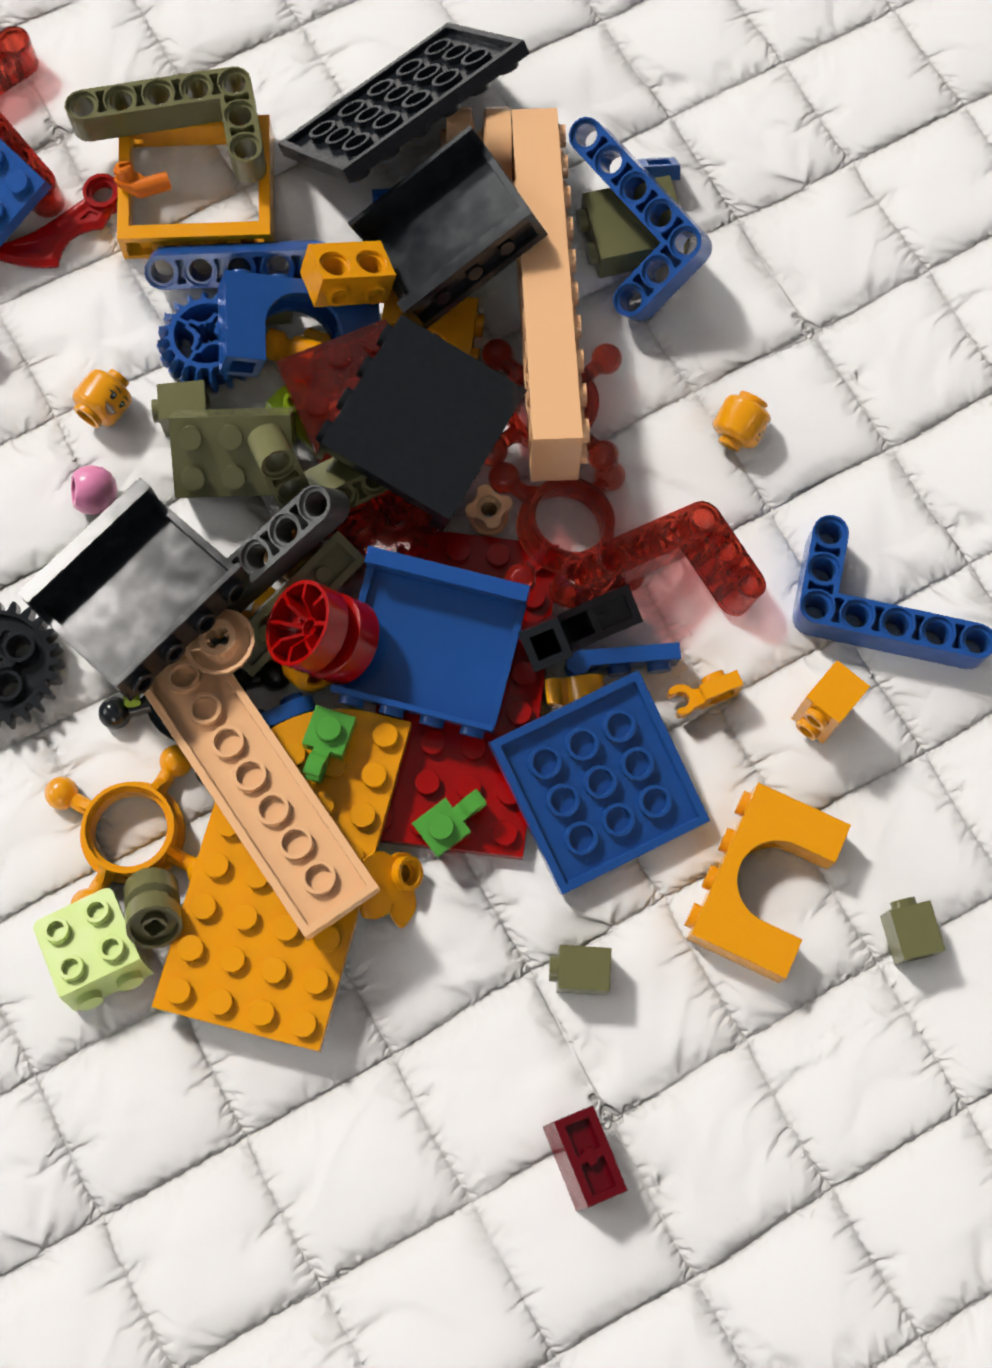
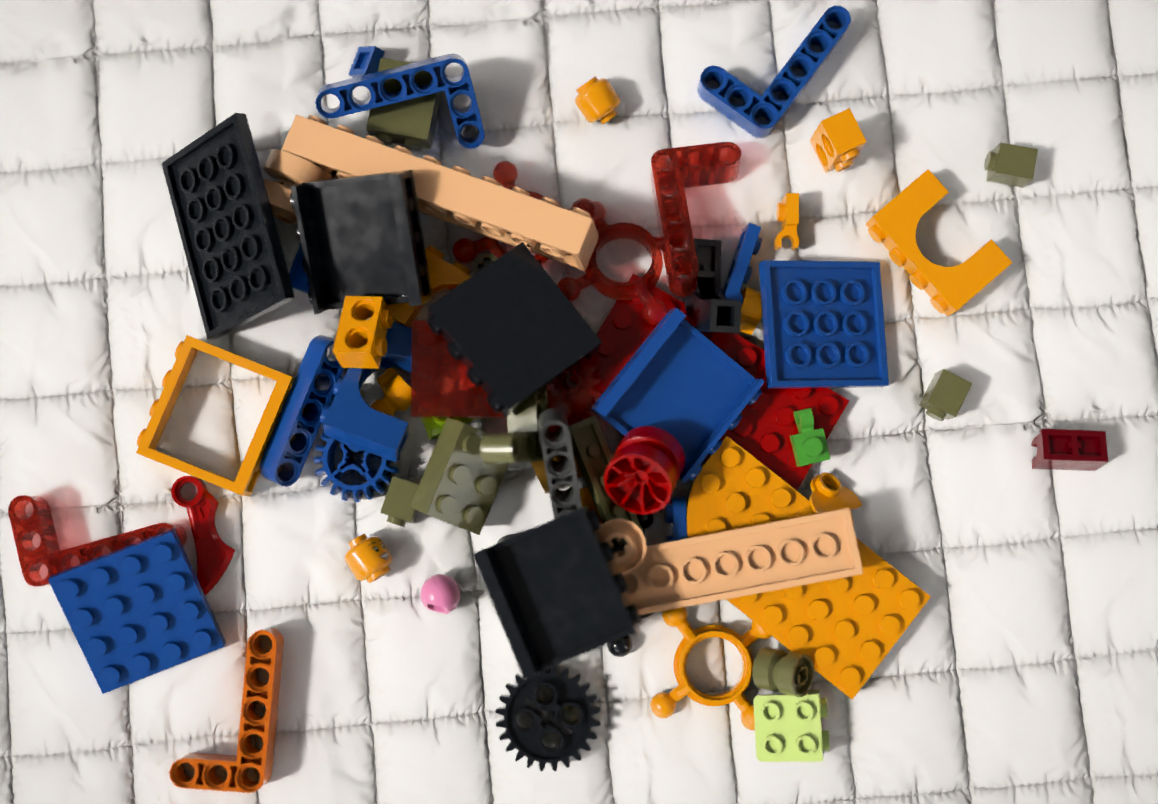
camera: 65 degrees left, 10 degrees up
olive beam [64,66,267,183] -> none
orange arm [113,161,172,198] -> none
bright green plate [302,705,357,784] -> none
light nougat brick [465,484,513,536] -> none

